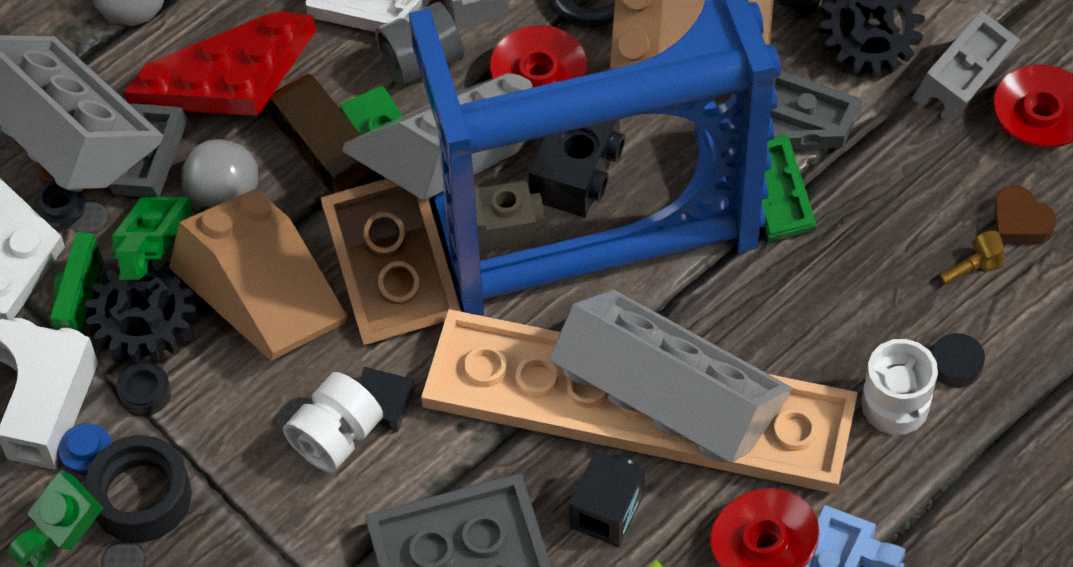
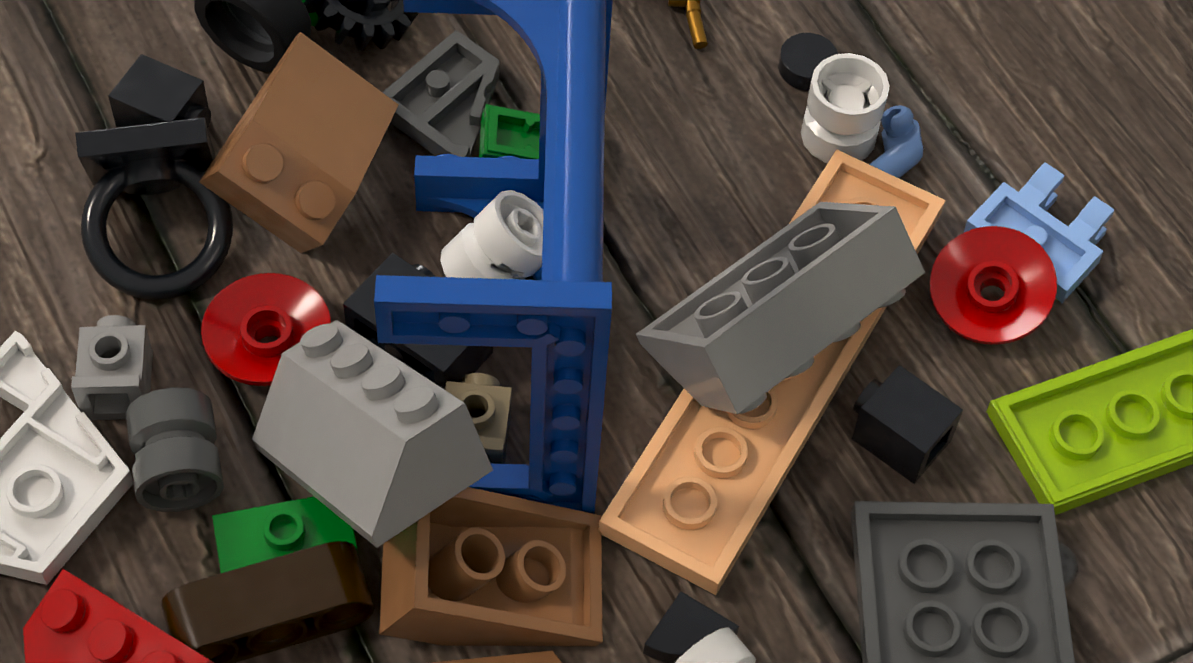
camera: 80 degrees left, 0 degrees up
none -> white wheel [440,190,544,280]
none -> medium blue arm [869,105,923,178]

